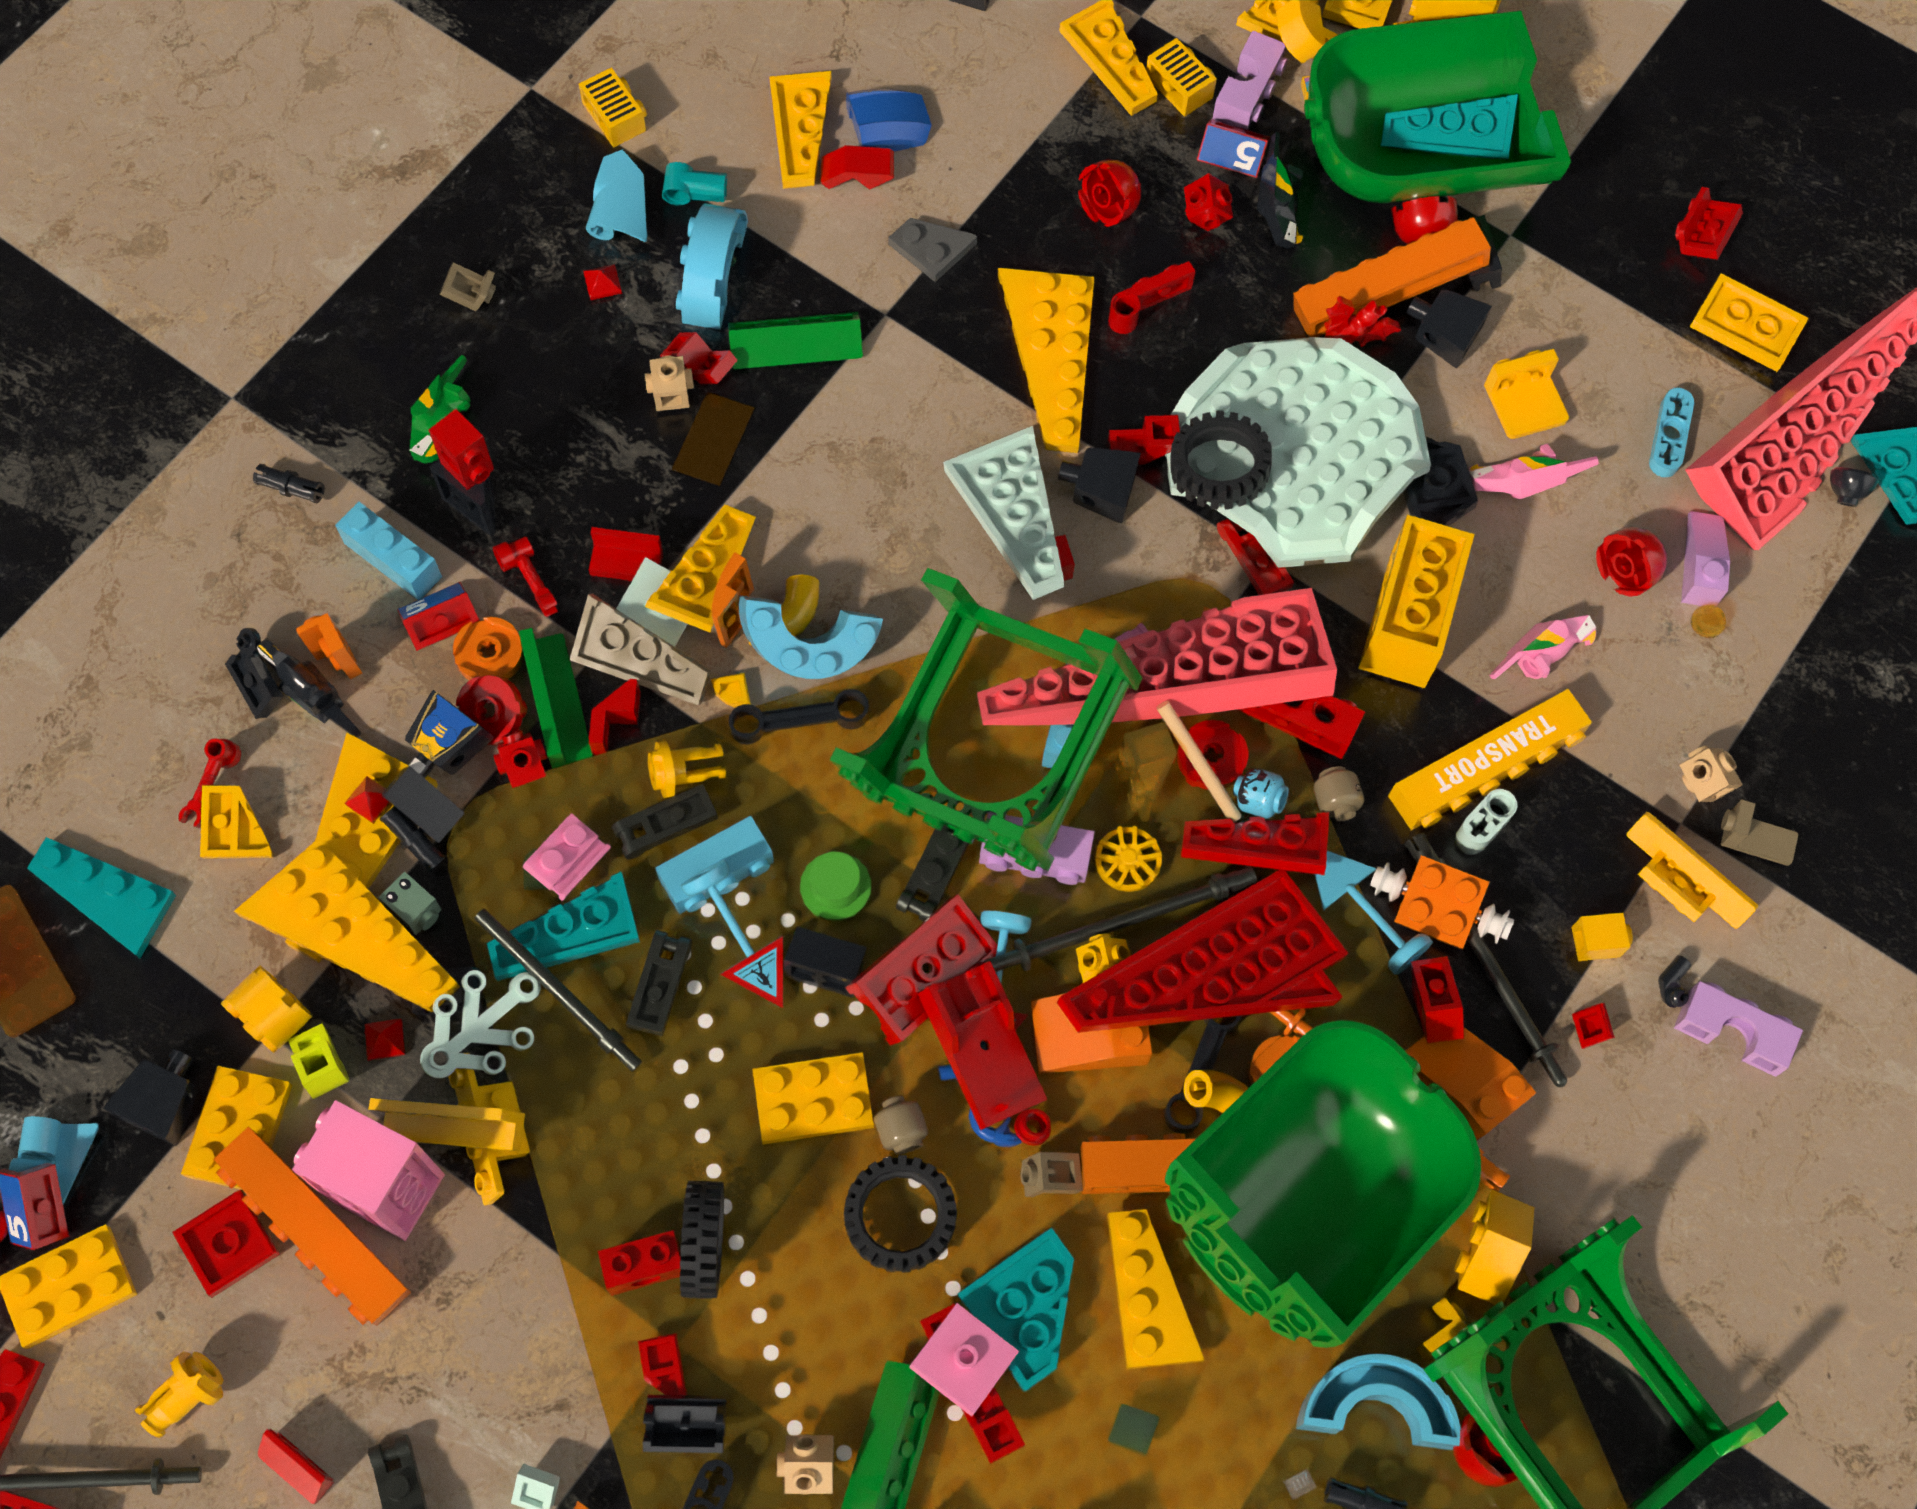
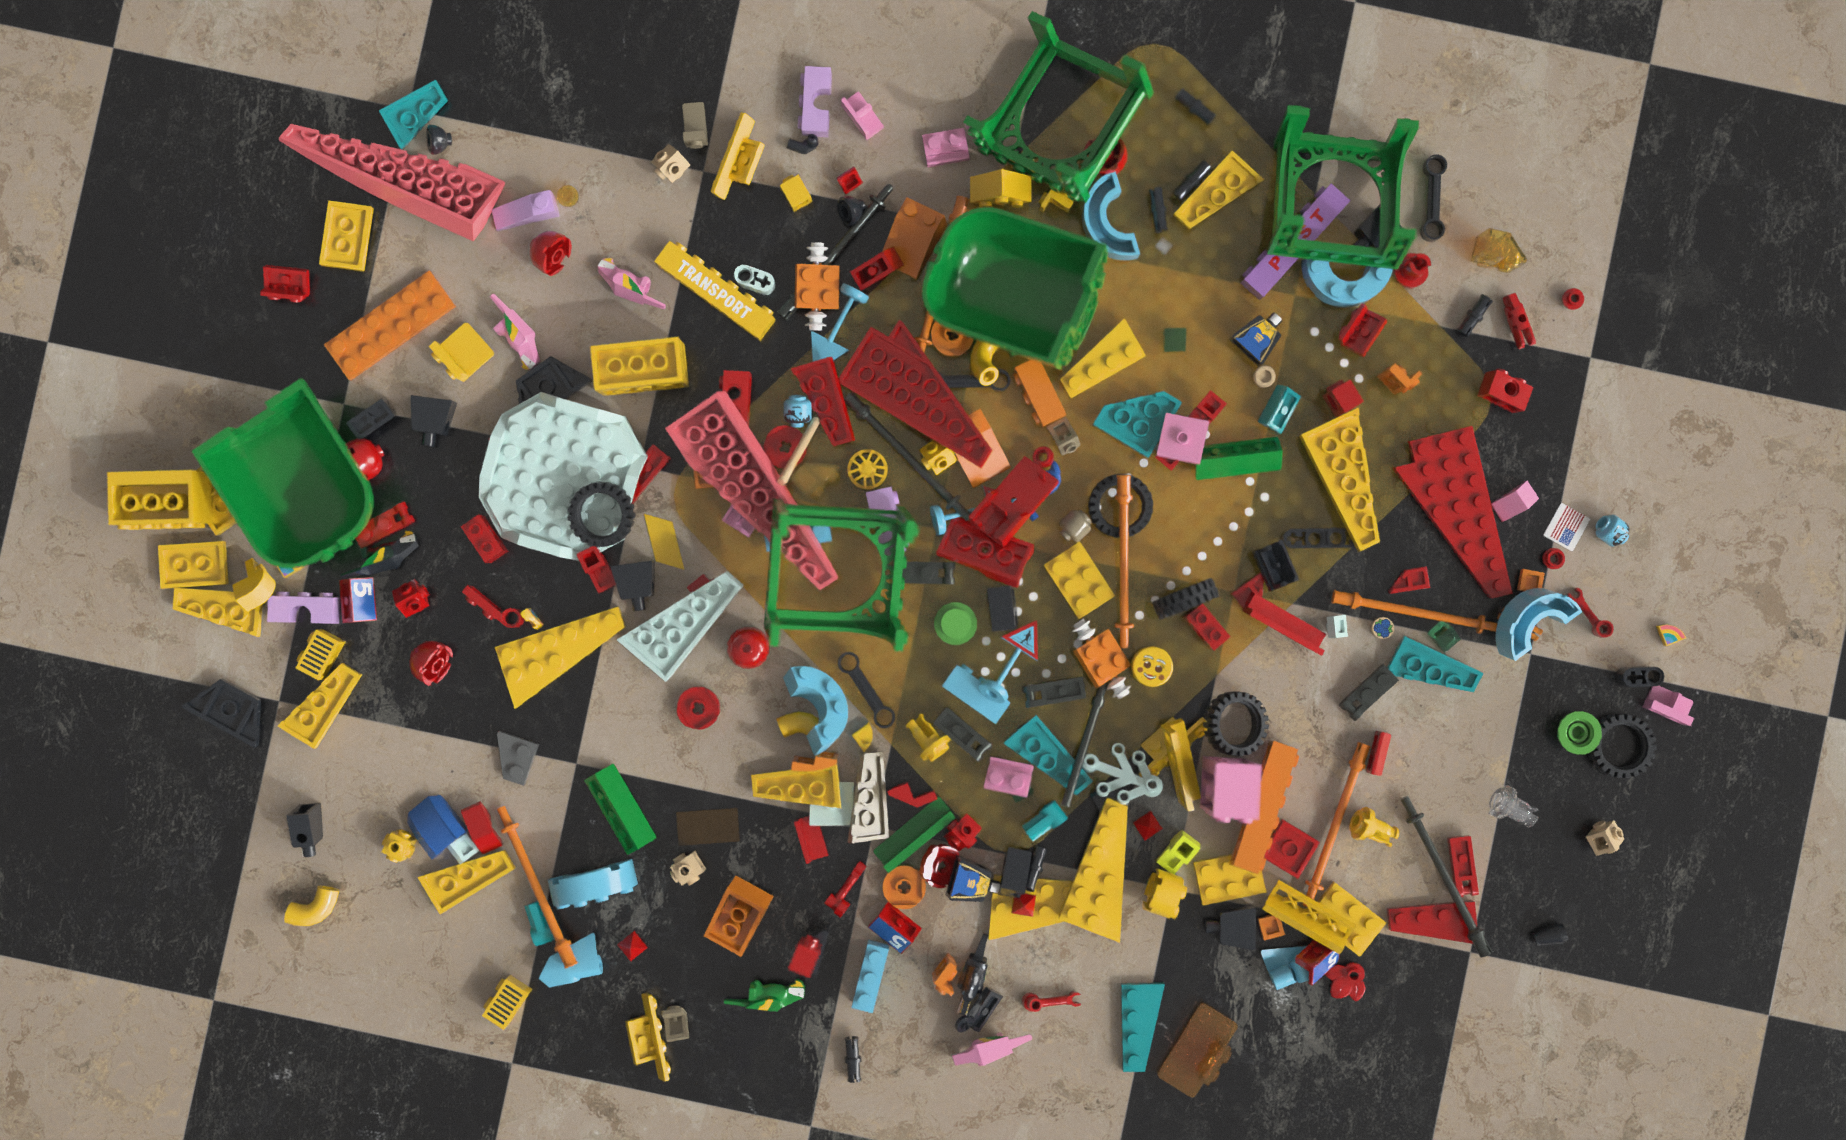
camera: 115 degrees left, 20 degrees up
yellow wing [200,786,274,859] -> none
sand green brick [378,872,442,935] -> none
red slope [660,332,737,384] -> none
tan brick [777,1434,834,1495] -> none
orange brick [1293,217,1491,337] -> none
dark tan head [1314,766,1364,821] -> none
red animal [1324,296,1401,347] -> none
teal wing [1381,94,1518,160] -> none
medium azure beam [1649,388,1694,477] -> none
none -> orange plate [324,270,456,380]
none -> red plate [355,502,415,548]
none -> yellow brick [381,829,417,862]
none -> light aqua plate [447,833,479,864]
none -> red brick [461,514,508,563]
none -> orange bar [497,806,578,969]
none -> yellow tile [521,608,544,630]
none -> yellow bracket [625,993,670,1081]
none -> yellow sticker [644,514,684,569]
none -> red plate [677,687,721,730]
none -> orange slope [704,876,774,957]
none -> red cylinder [727,626,770,669]
none -> black brick [837,196,866,226]
none -> bright pink panel [841,91,884,140]
none -> bright pink plate [922,128,970,167]
none -> bright pink animal [952,1032,1032,1066]
none -> teal piece [1022,800,1068,841]
none -> orange plate [1072,619,1131,699]
none -> orange bar [1114,475,1134,648]
none -> yellow head [1131,646,1173,687]
none -> black tyre [1203,691,1269,756]
none -> red fence [1242,592,1326,656]
none -> orange plate [1257,914,1285,940]
none -> yellow fence [1262,880,1356,954]
none -> orange bar [1303,742,1371,907]

